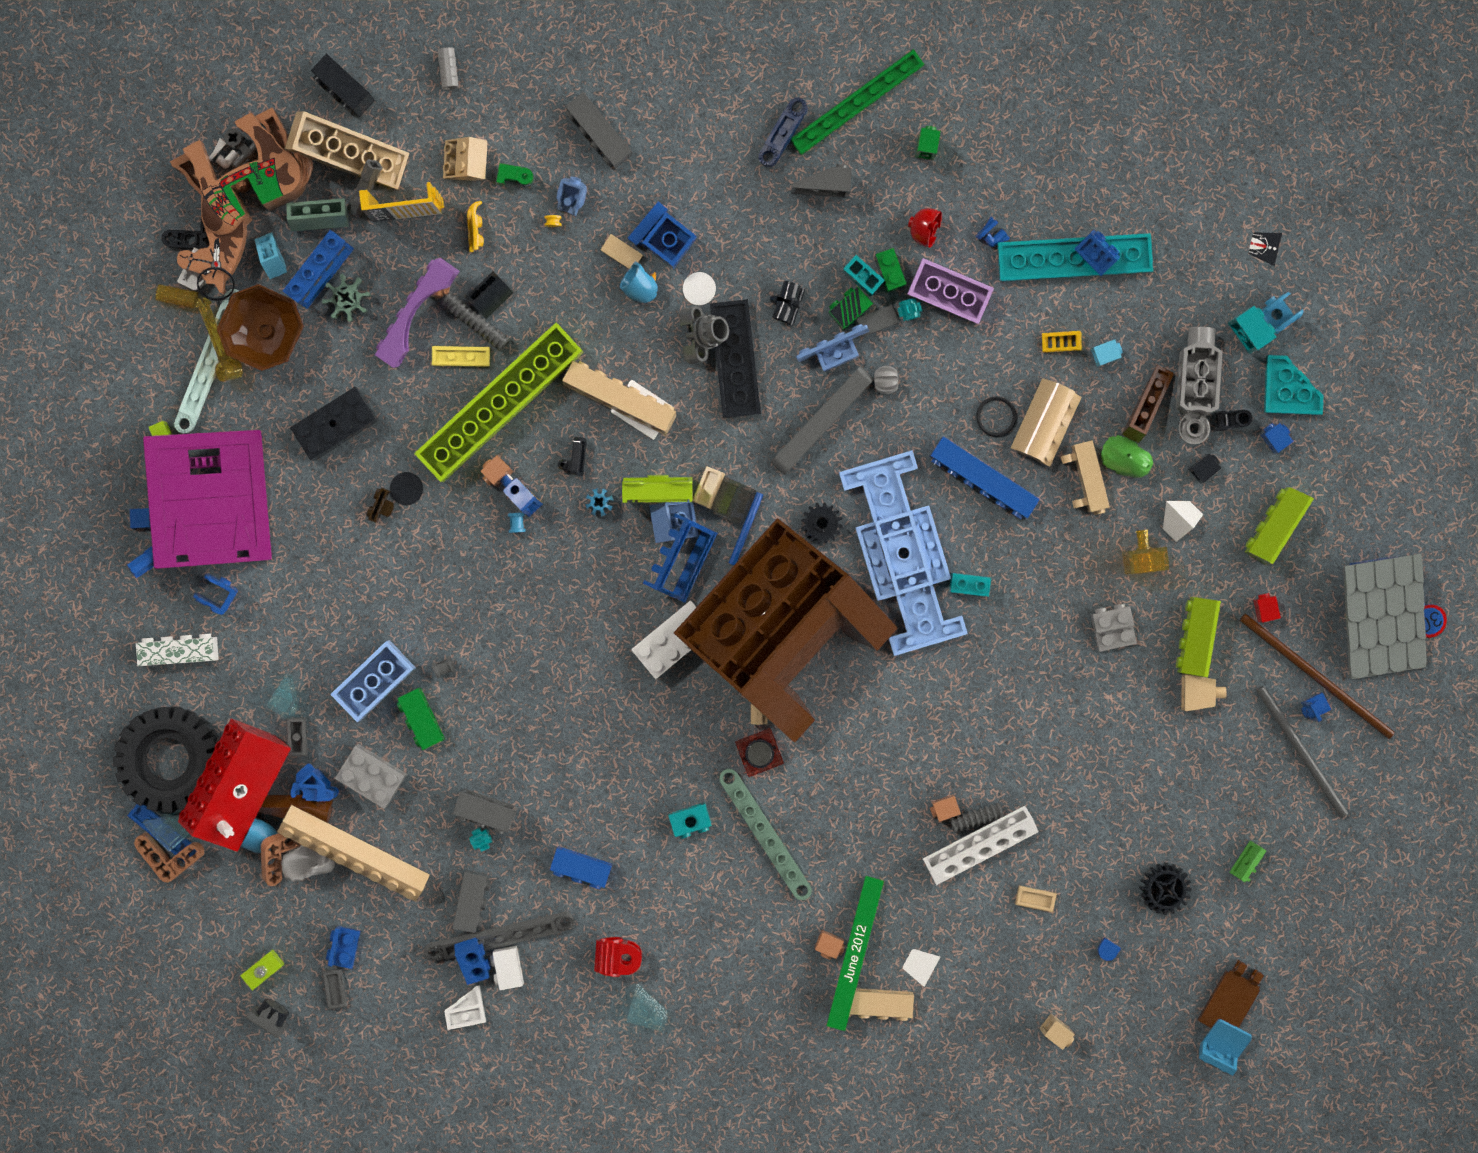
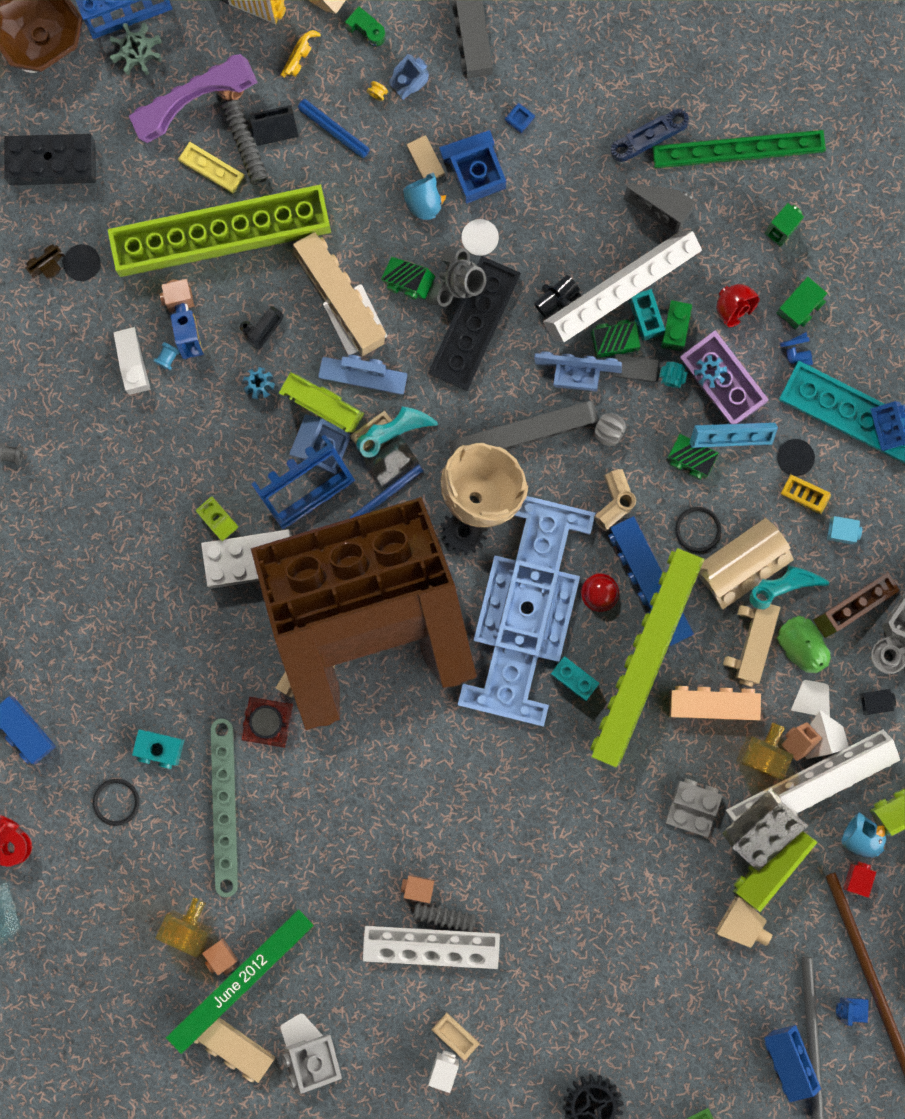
camera: 30 degrees right, 5 degrees down
none -> black tyre [93,779,140,826]
none -> white slope [114,327,151,395]
none -> clear yellow brick [155,897,213,958]
none -> lime piece [195,496,239,541]
none -> light grey plate [282,1034,342,1094]
none -> blue axle [298,99,369,158]
none -> medium blue bracket [319,355,407,395]
none -> teal piece [356,406,438,457]
none -> green brick [381,256,436,300]
none -> white brick [428,1051,459,1093]
none -> tan piece [440,443,528,527]
none -> blue tile [505,102,535,134]
none -> white brick [543,231,702,342]
none -> red helmet [581,573,619,612]
none -> lime brick [590,548,704,767]
none -> tan piece [594,469,636,531]
none -> brick [666,434,719,480]
none -> light nougat brick [669,686,761,721]
none -> dark azure tile [690,423,778,448]
none -> dark azure piece [694,355,727,388]
none -> clear smoke brick [722,788,808,872]
none -> white brick [726,729,900,841]
none -> teal piece [749,566,830,610]
none -> blue brick [764,1025,821,1102]
none -> green brick [776,277,827,330]
none -> black piece [777,439,815,476]
none -> nougat brick [782,722,822,761]
none -> white sticker [791,680,830,717]
none -> dark azure piece [841,812,886,858]

